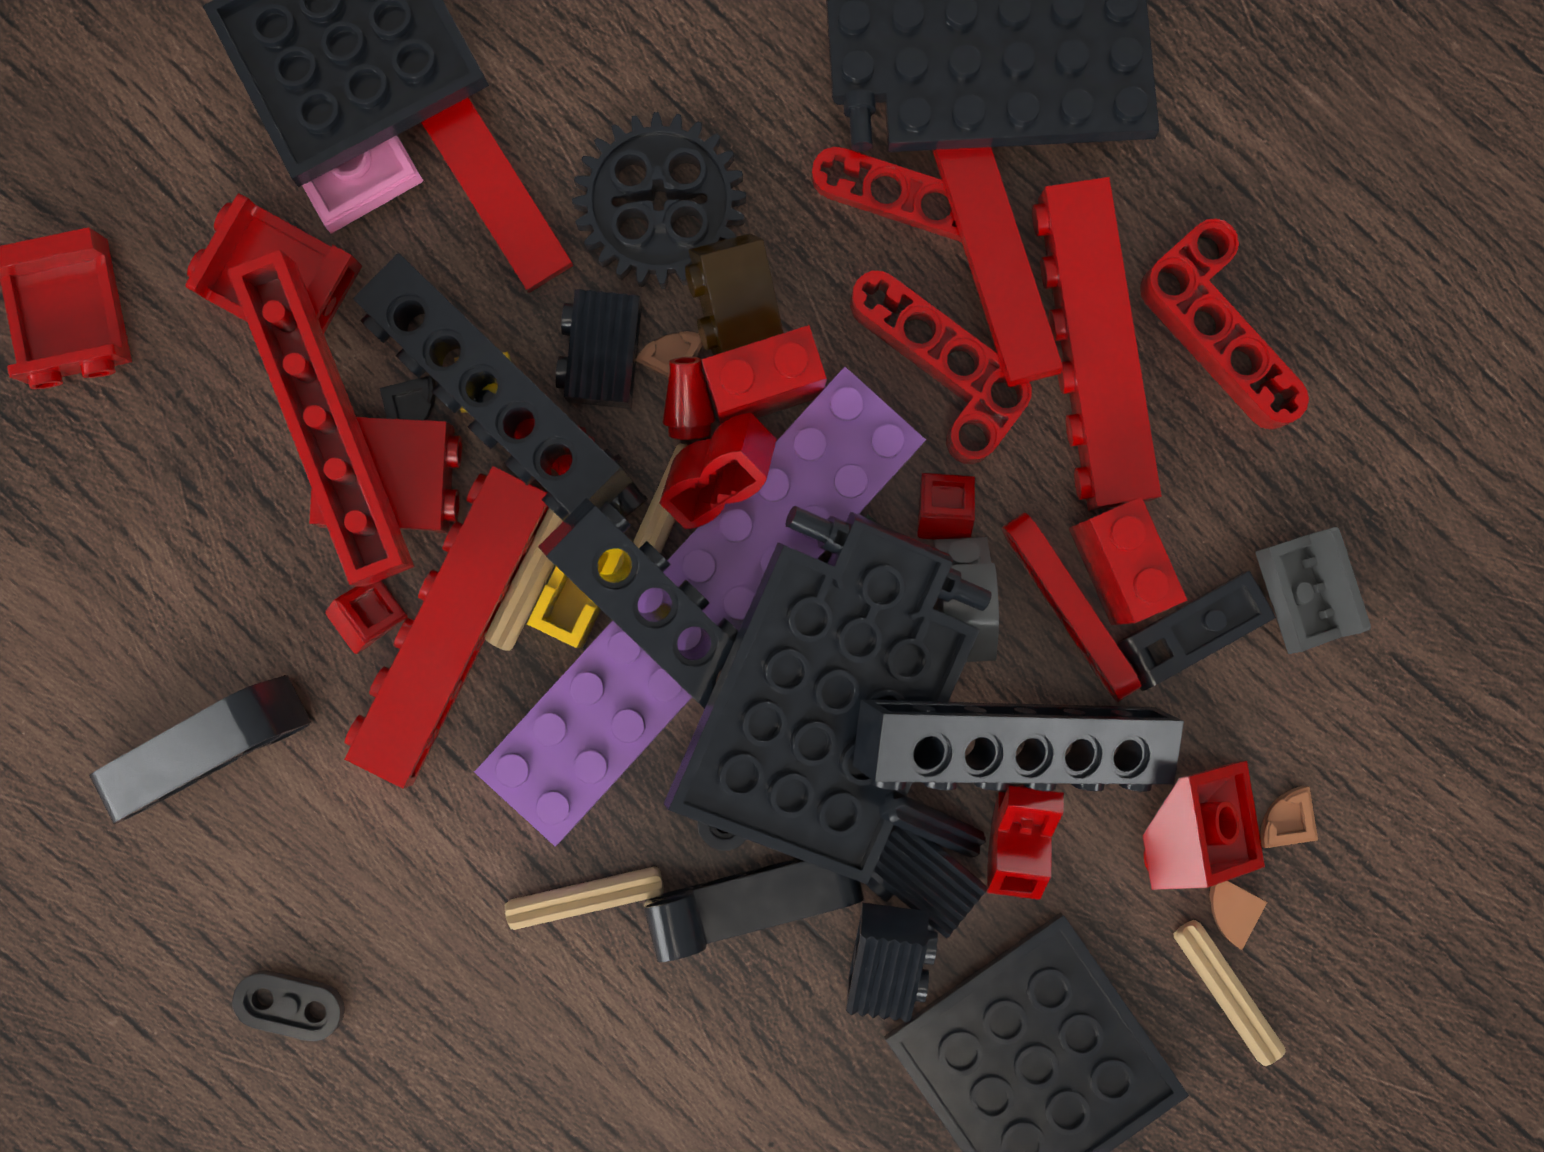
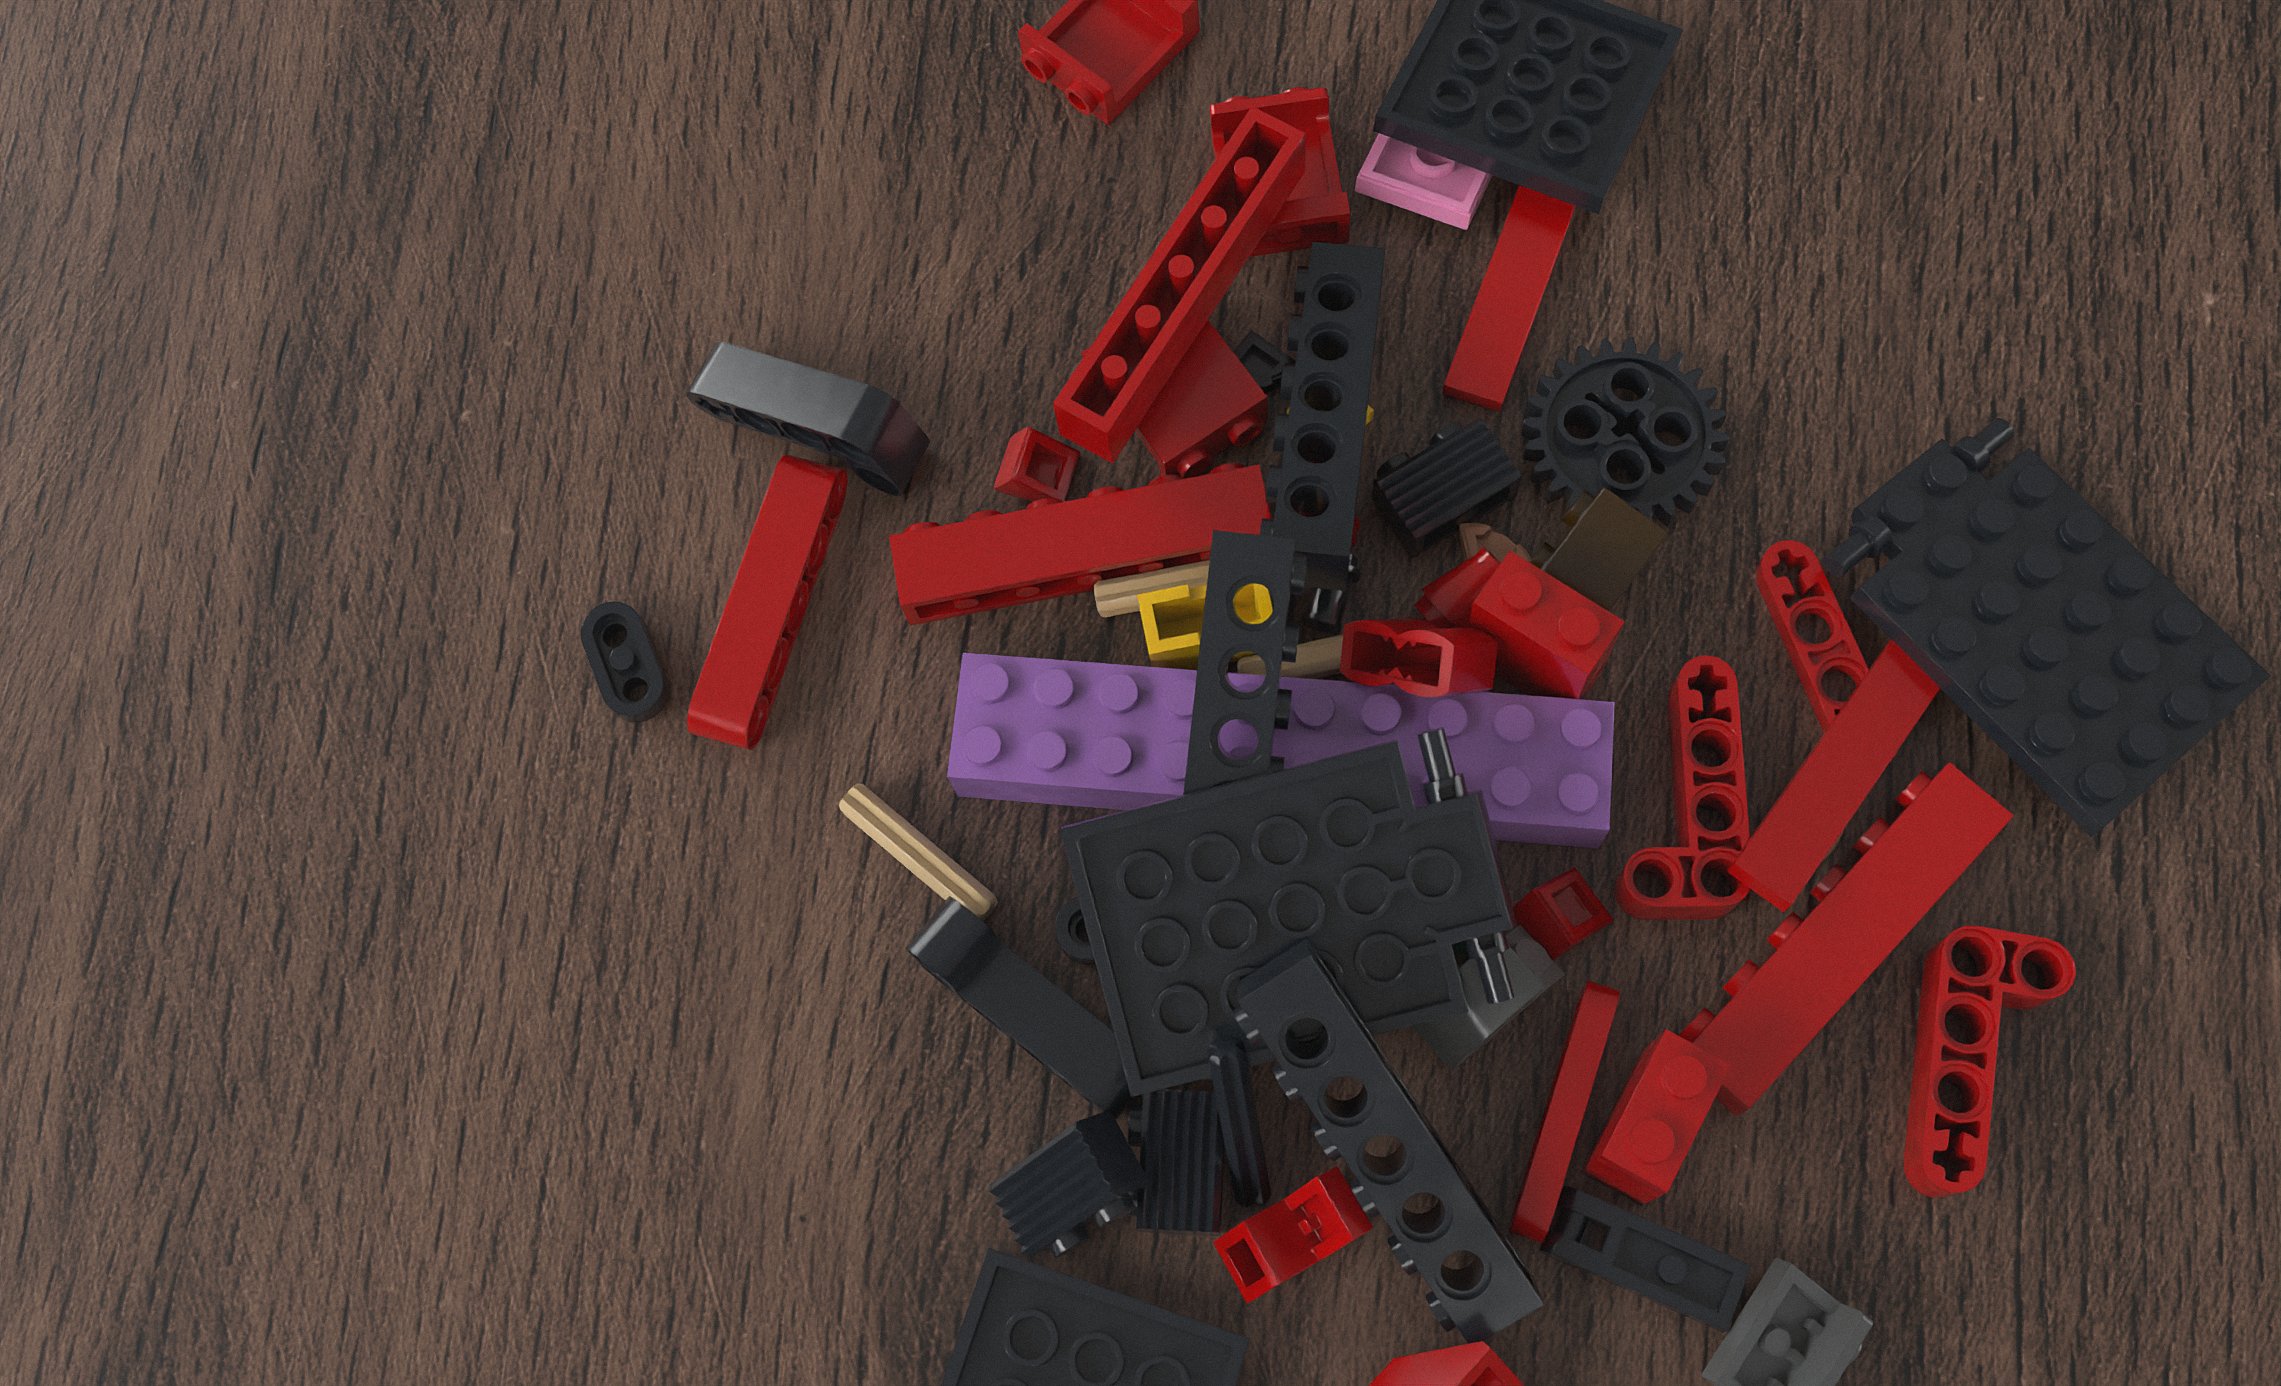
camera: 70 degrees right, 15 degrees down
none -> red beam [687,454,848,750]

